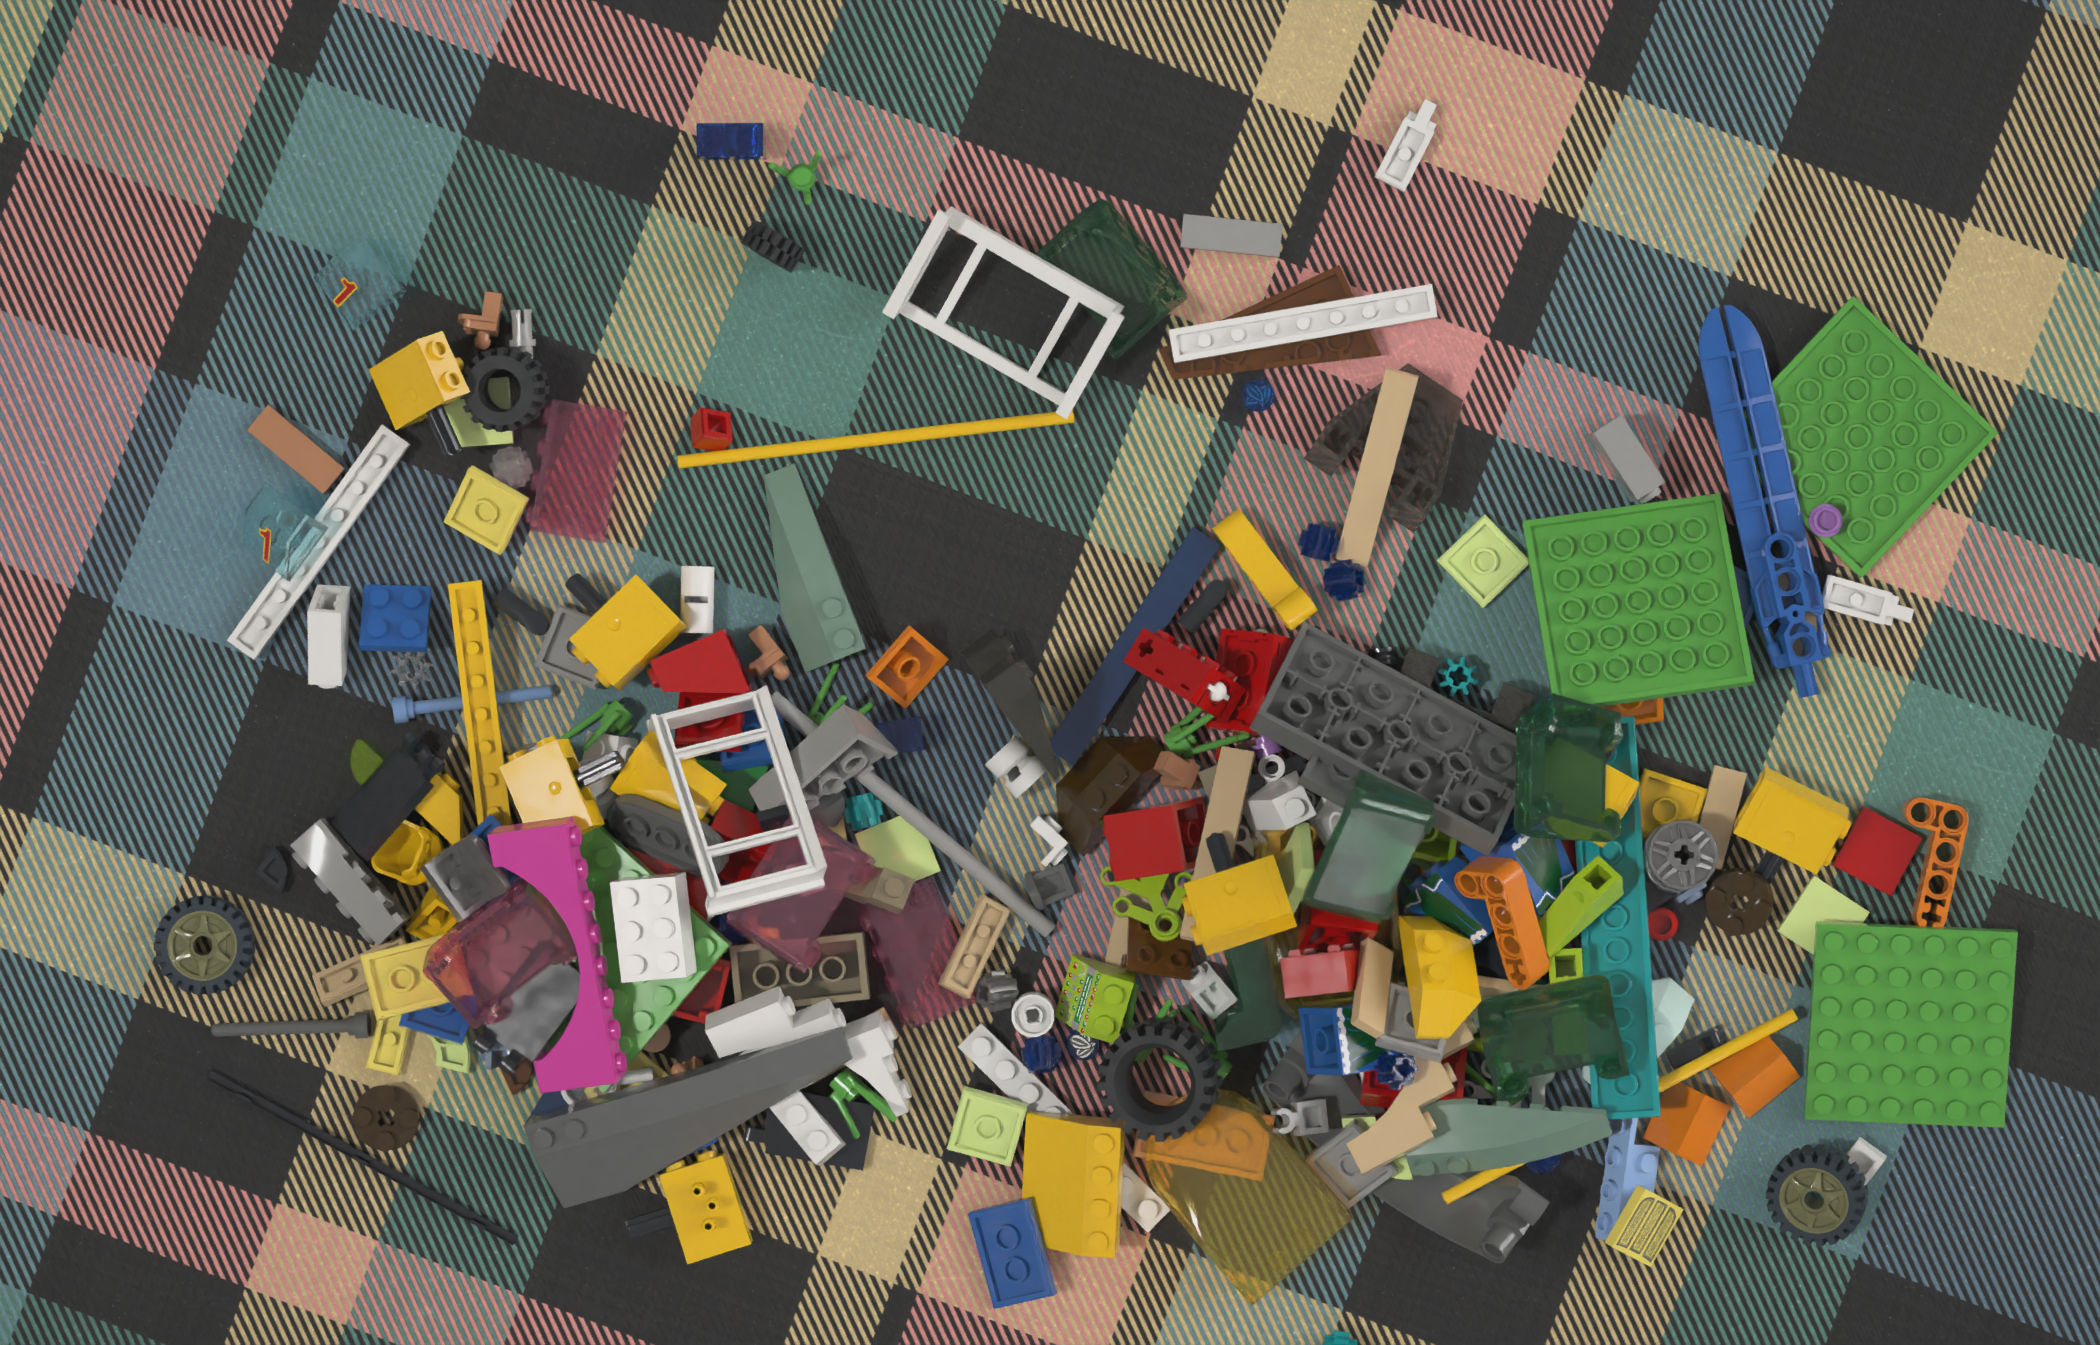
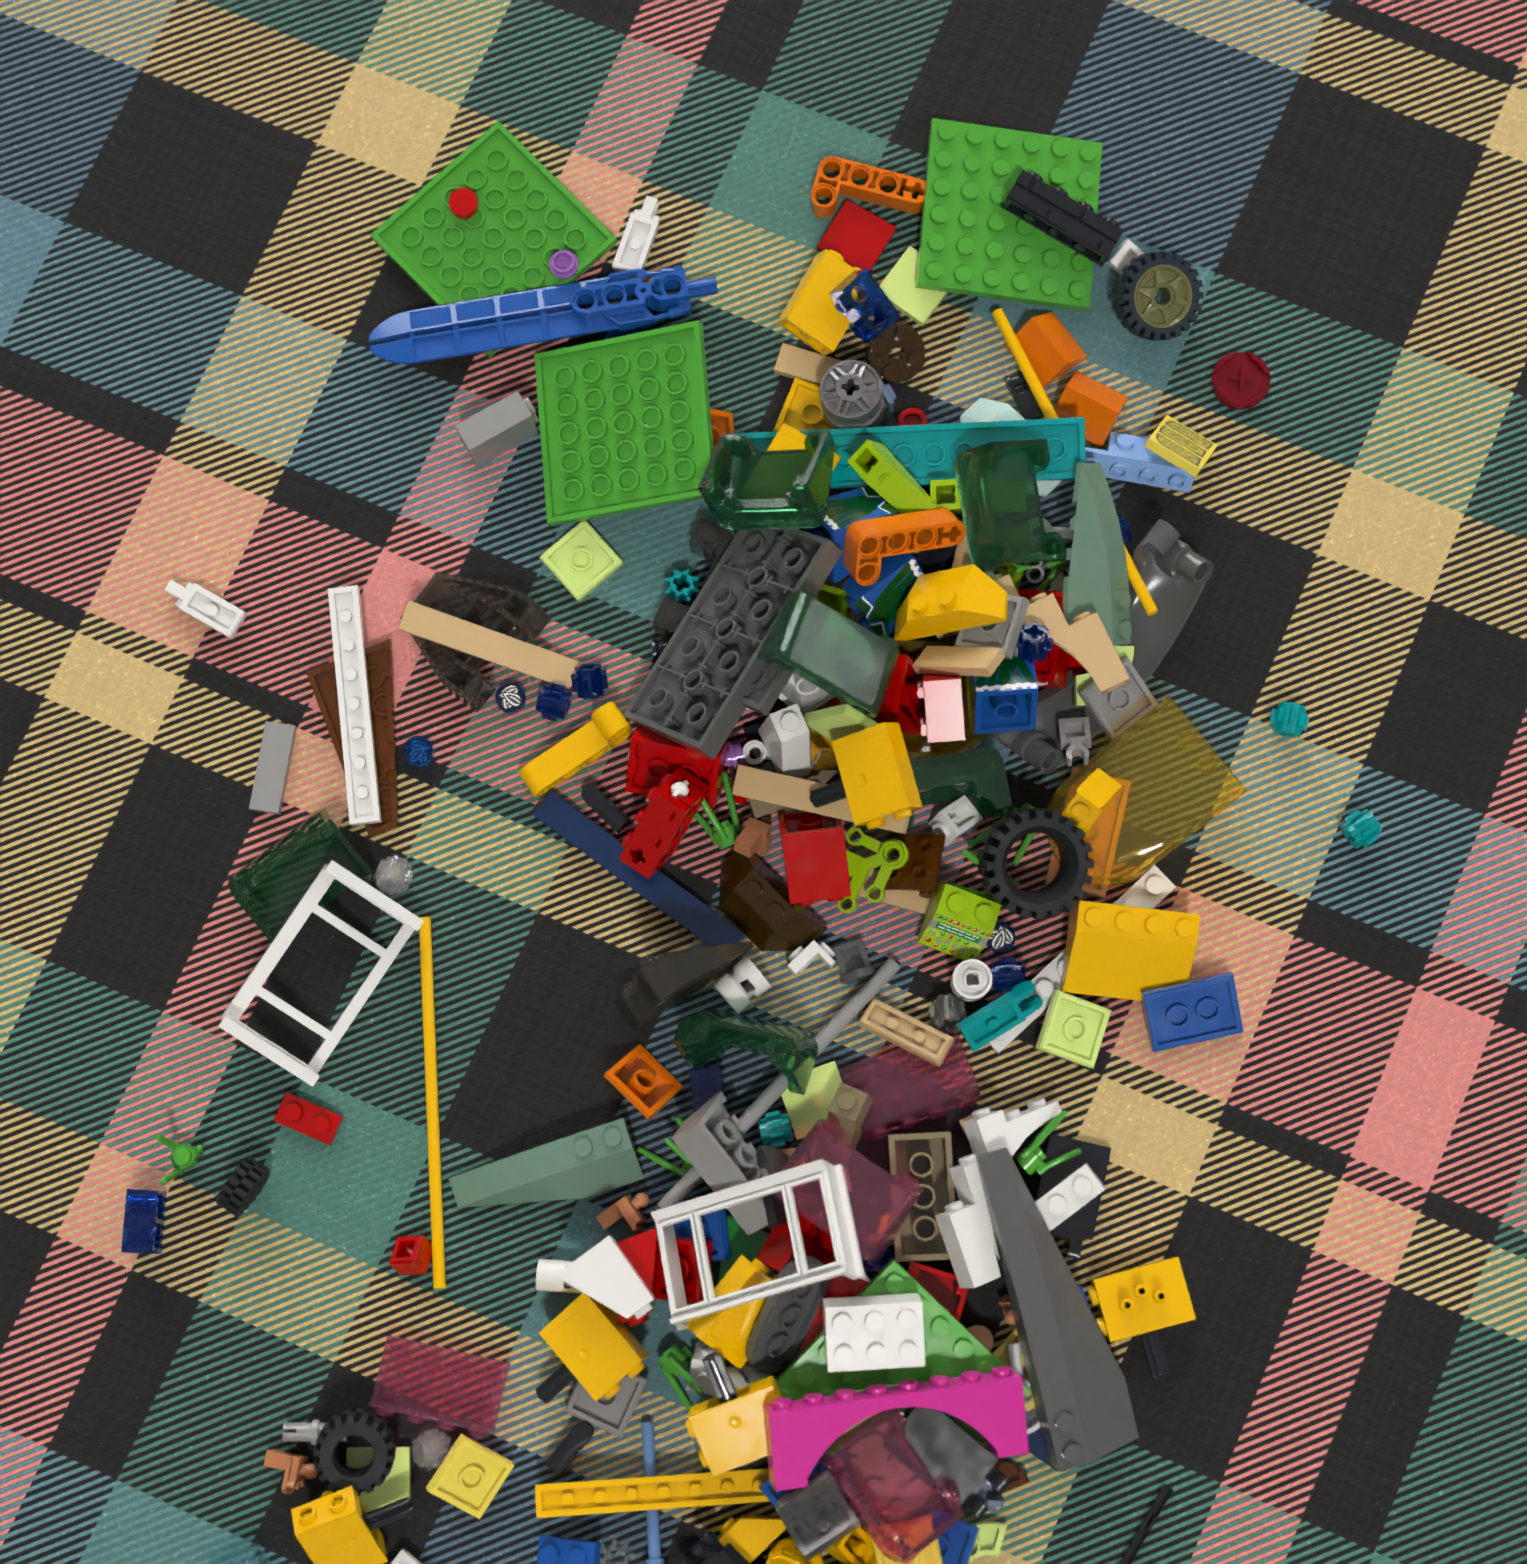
camera: 80 degrees left, 10 degrees down
none -> red plate [274,1092,344,1146]
none -> clear gear [374,855,414,896]
none -> red tile [448,188,479,219]
none -> tile [495,683,526,714]
none -> white slope [557,1236,656,1320]
none -> clear green windscreen [673,1010,819,1095]
none -> clear blue brick [829,269,901,341]
none -> teal hinge [957,980,1044,1051]
none -> black brick [1001,170,1124,267]
none -> yellow slope [1061,768,1123,835]
none -> dark red tile [1210,351,1270,410]

